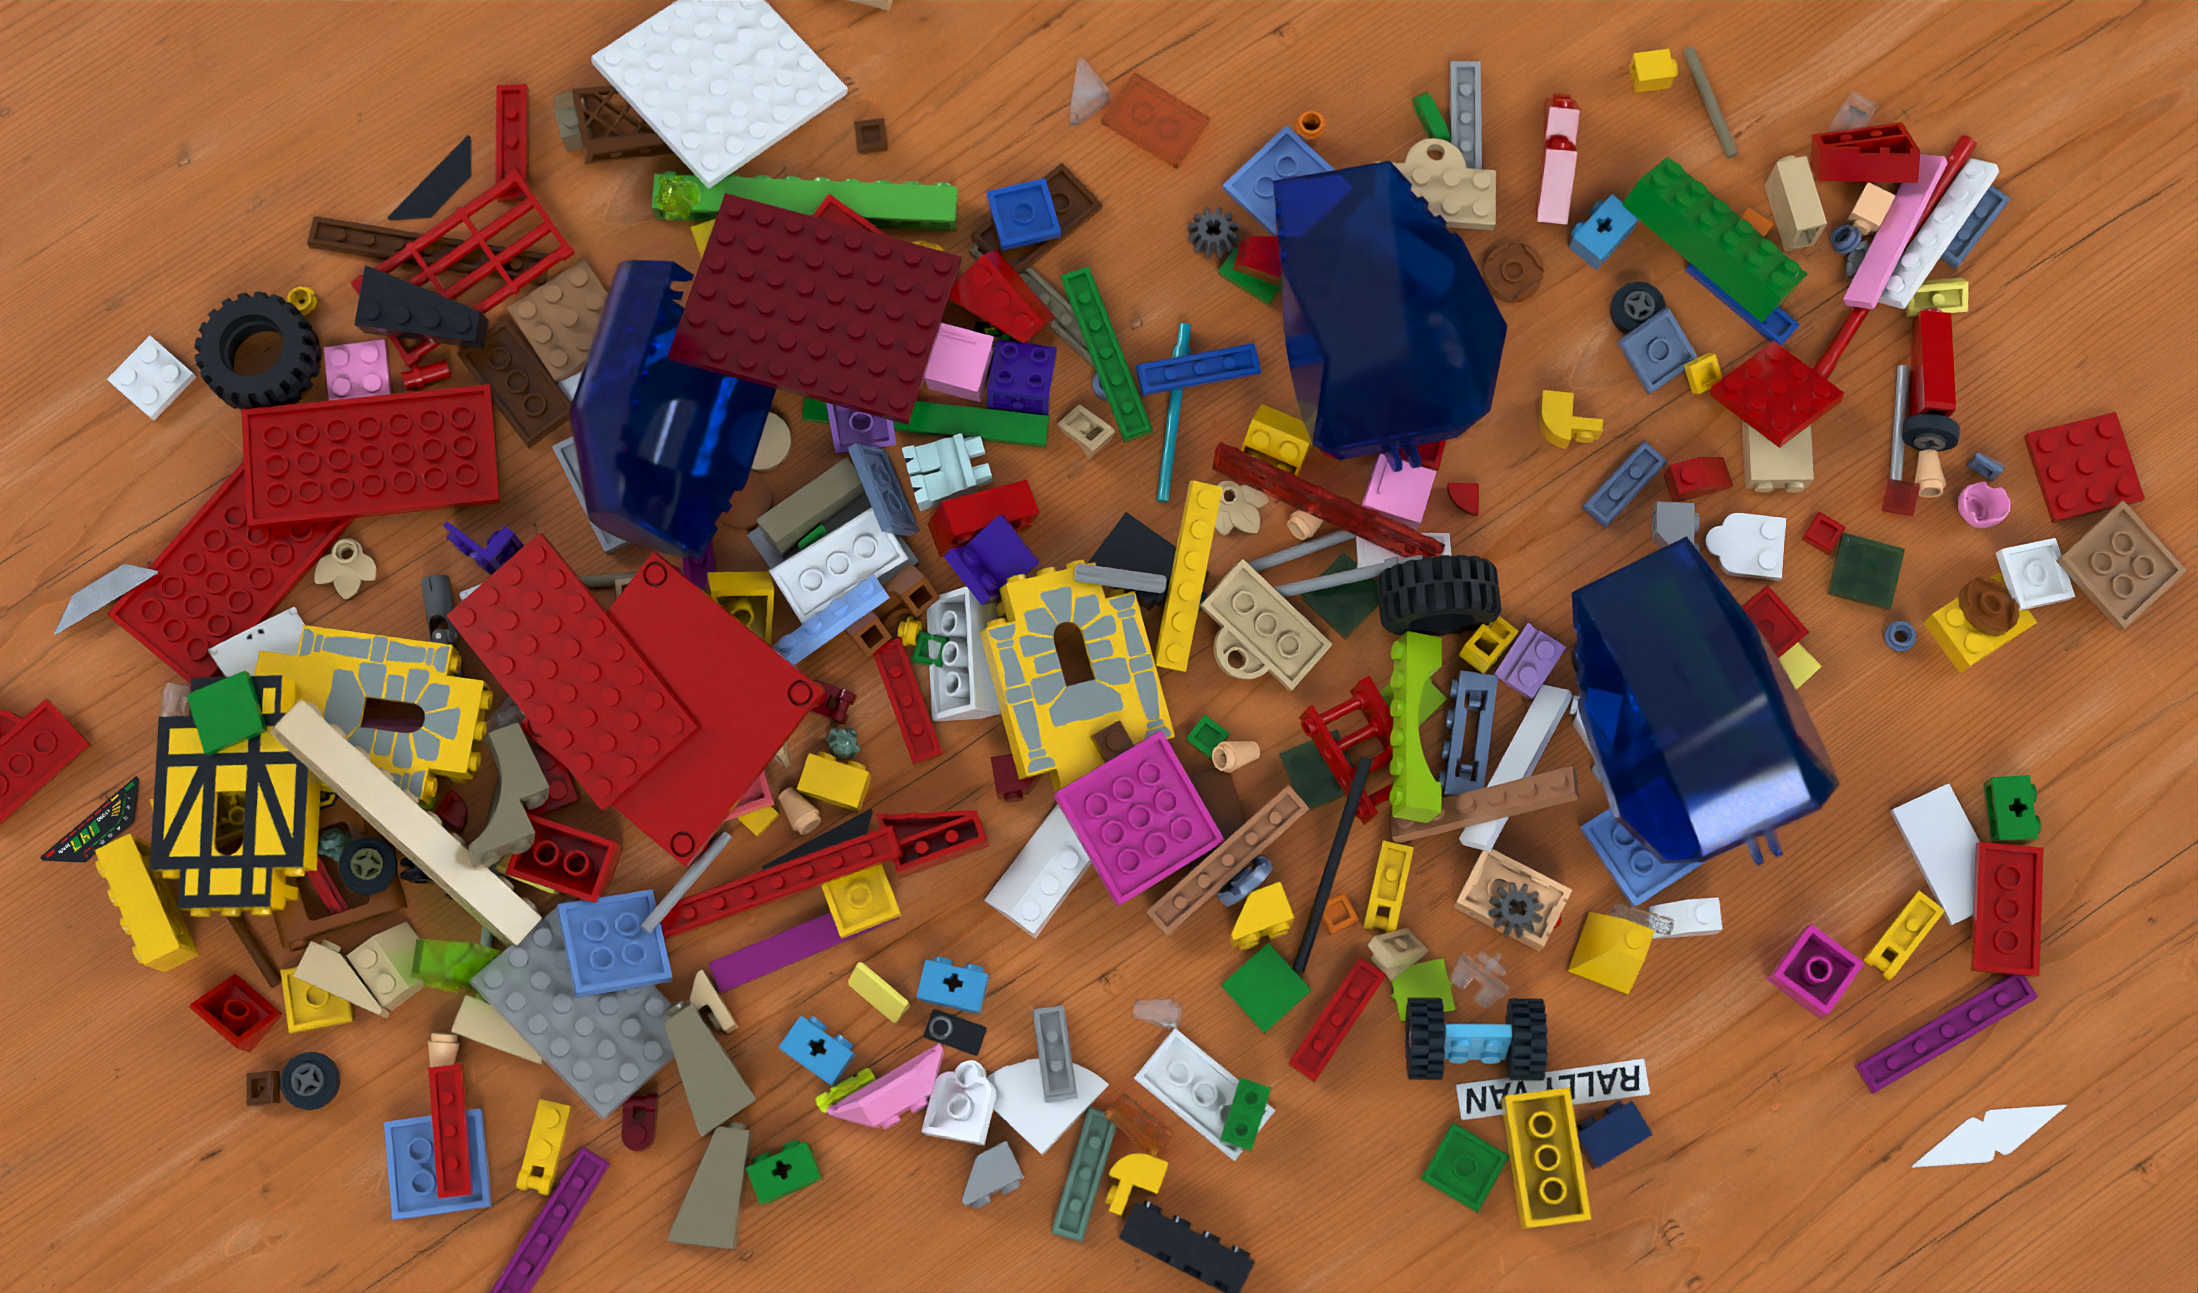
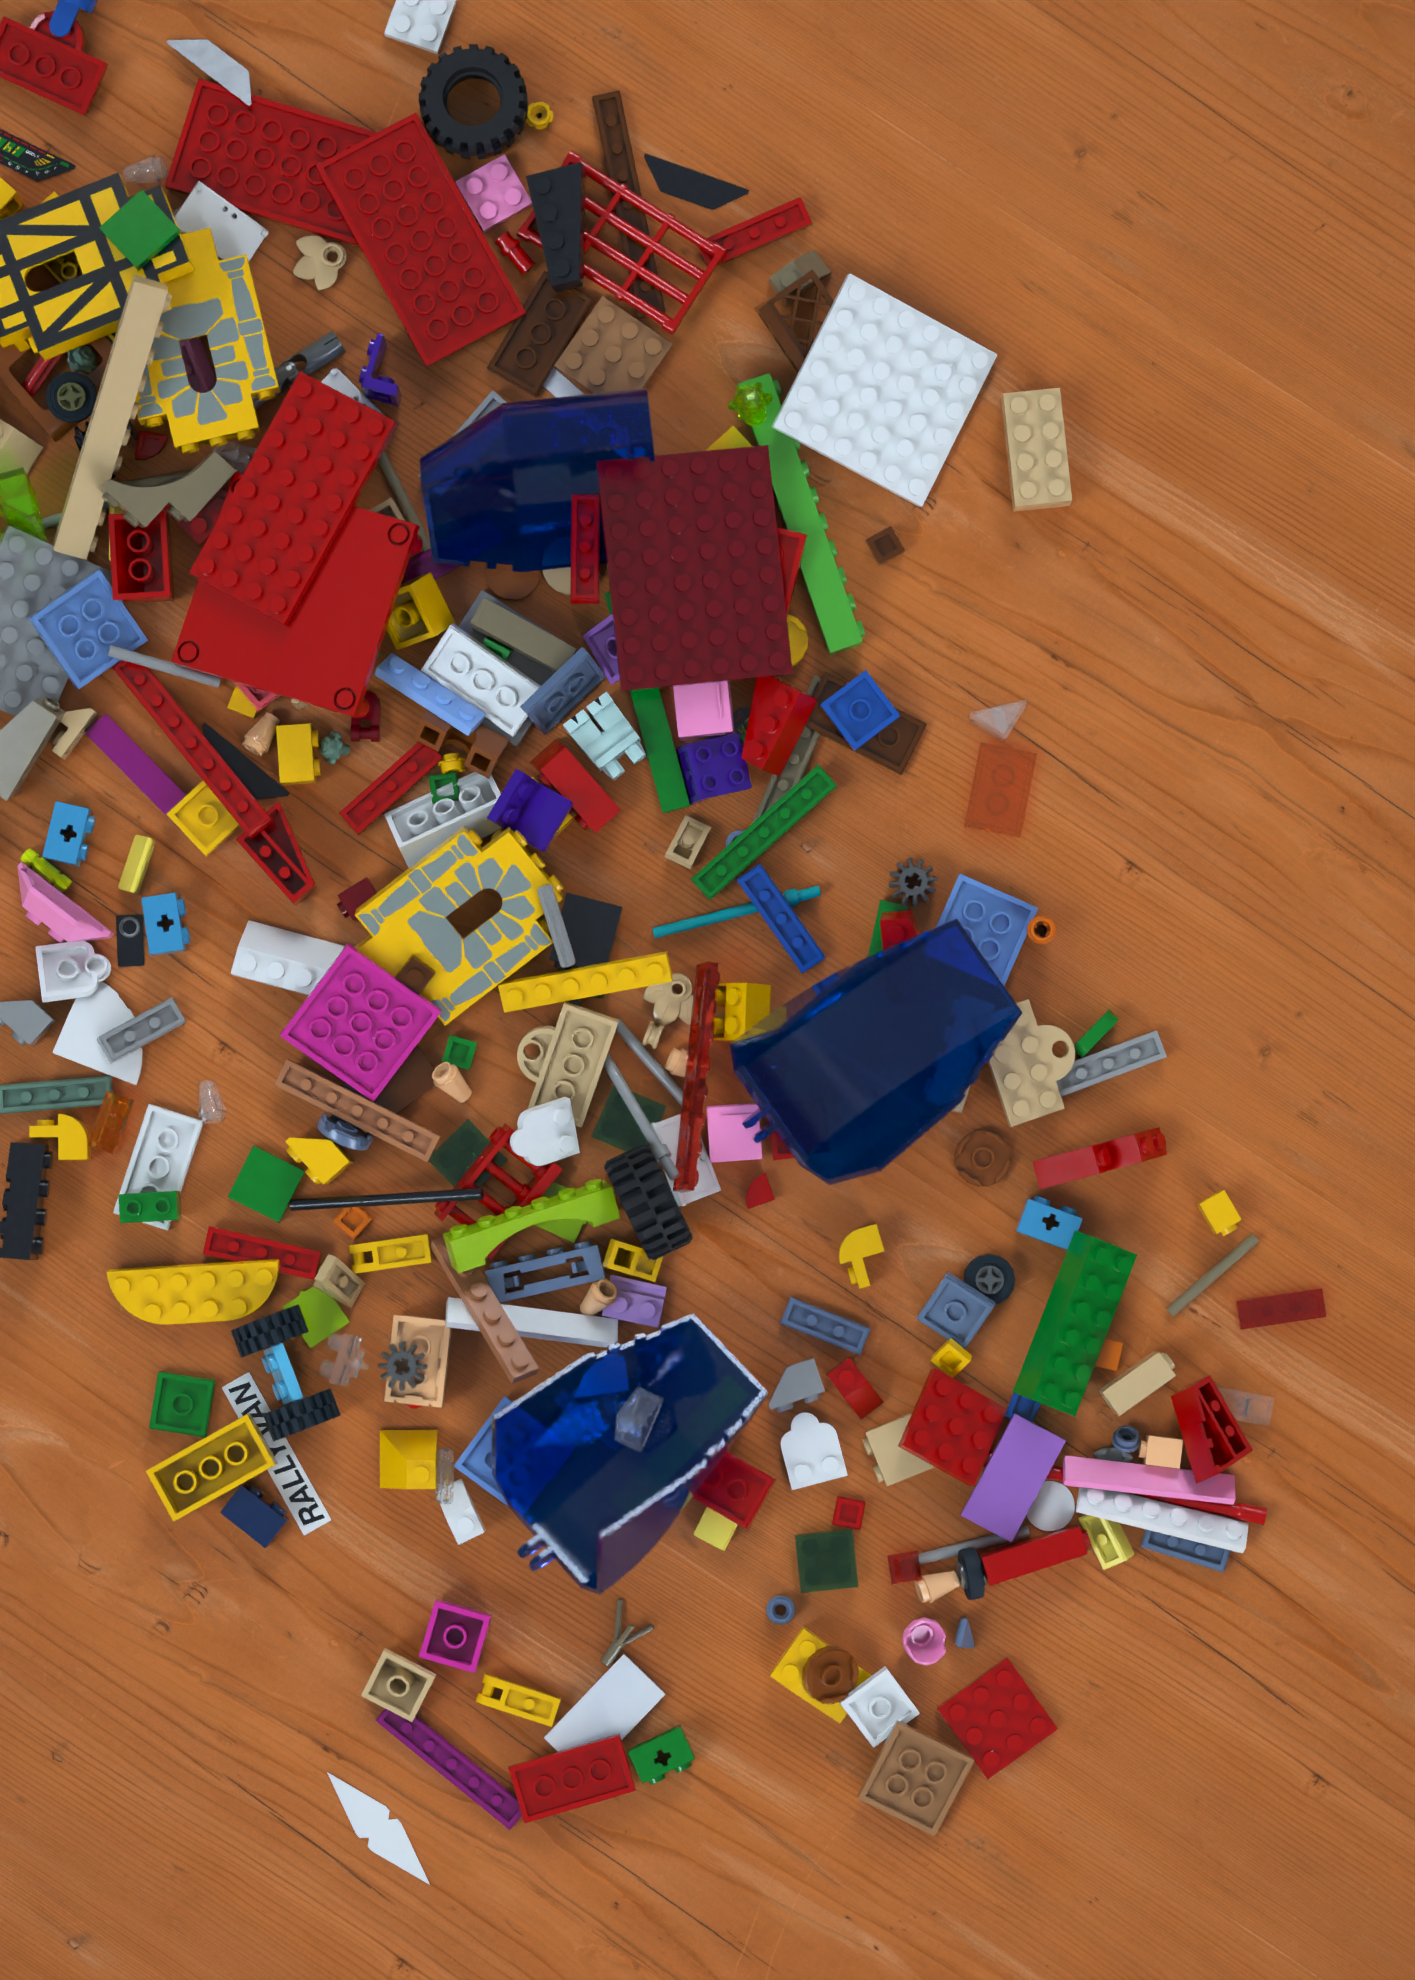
camera: 65 degrees right, 10 degrees up
none -> yellow plate [107,1259,279,1324]
none -> tan slope [361,1648,437,1722]
none -> white plate [510,1097,580,1166]
none -> red tile [570,494,601,604]
none -> light nougat cone [580,1279,617,1316]
none -> dark tan plant [601,1599,654,1666]
none -> clear slope [615,1387,664,1452]
none -> tan bush [642,1021,664,1049]
none -> medium lavender tile [960,1413,1066,1543]
none -> white sticker [1026,1481,1075,1531]
none -> clear red tile [1236,1288,1326,1330]

